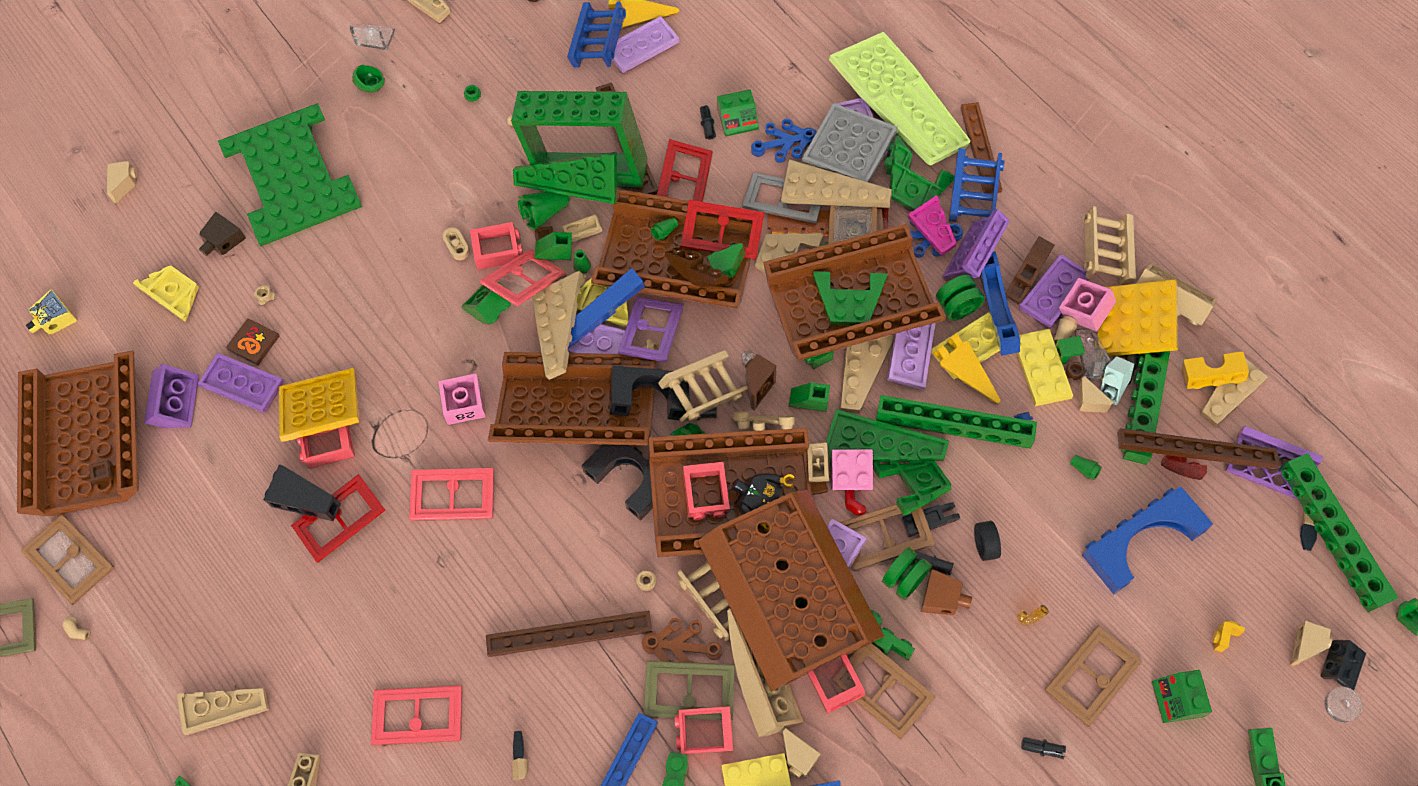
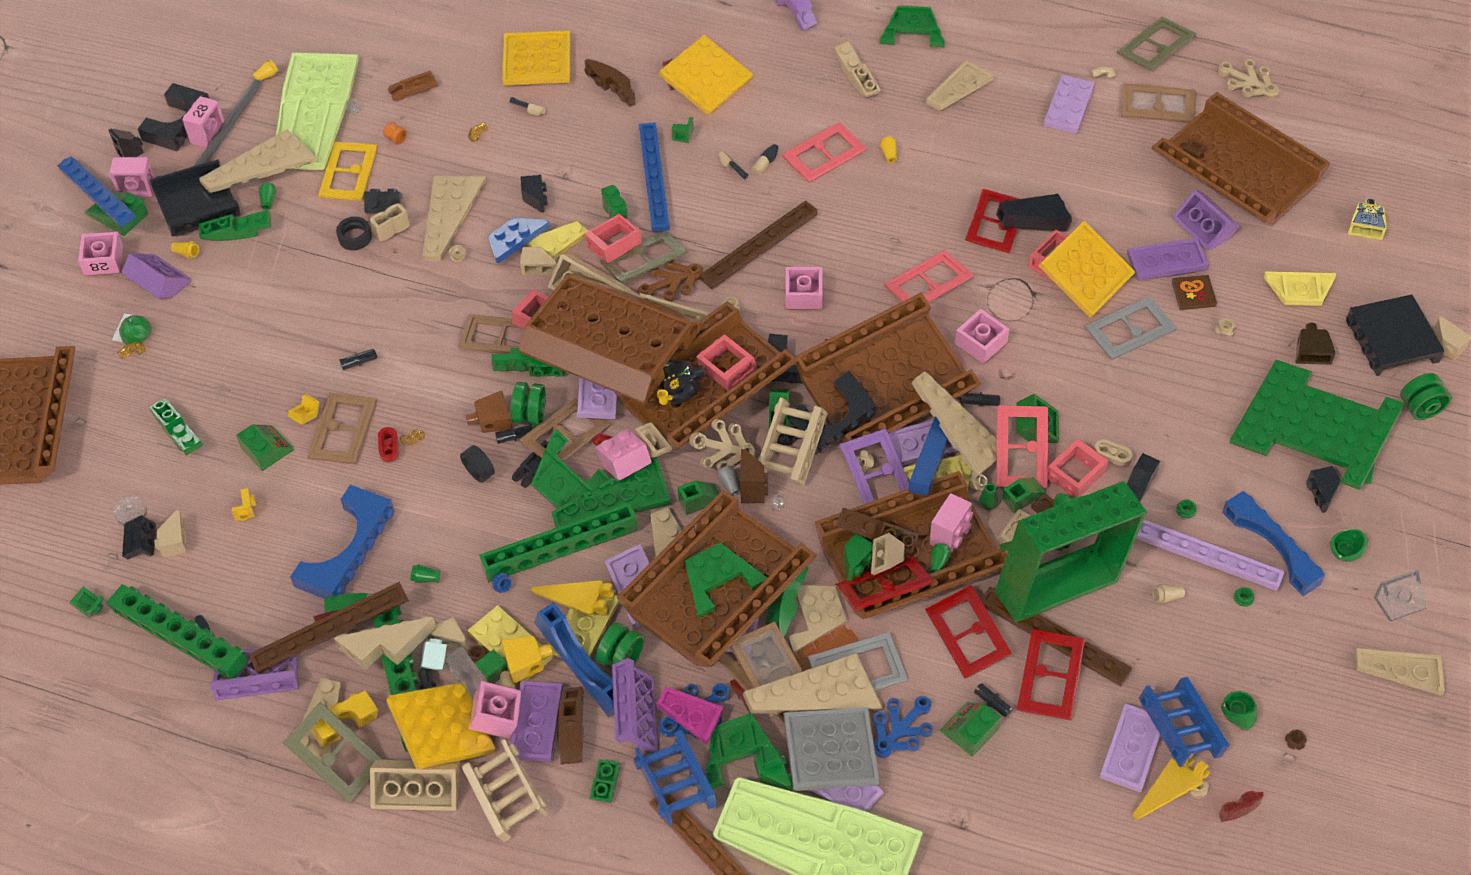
camera: 145 degrees right, 10 degrees down
none -> olive door [283,702,384,803]
none -> yellow bracket [288,394,319,425]
none -> green slope [324,593,367,617]
none -> tan slope [335,616,436,671]
none -> red plate [378,427,399,462]
none -> yellow torso [501,636,553,683]
none -> green slope [590,759,620,803]
none -> light grey cone [718,466,740,496]
none -> piece [752,144,778,175]
none -> bright pink brick [786,267,822,309]
none -> tan slope [871,533,904,575]
none -> yellow cone [879,136,897,163]
none -> bright pink brick [930,493,973,553]
none -> black axle [962,392,1000,407]
none -> red door [1017,629,1085,720]
none -> lavender plate [1044,75,1095,134]
none -> light grey door [1085,296,1177,360]
none -> black slope [1127,453,1160,502]
none -> lavender plate [1136,520,1285,591]
none -> green plate [1176,499,1196,518]
none -> green hair [1221,691,1258,731]
none -> blue arch [1222,491,1325,596]
none -> black slope [1306,466,1341,513]
none -> black panel [1346,294,1444,376]
none -> green wheel [1400,373,1452,420]

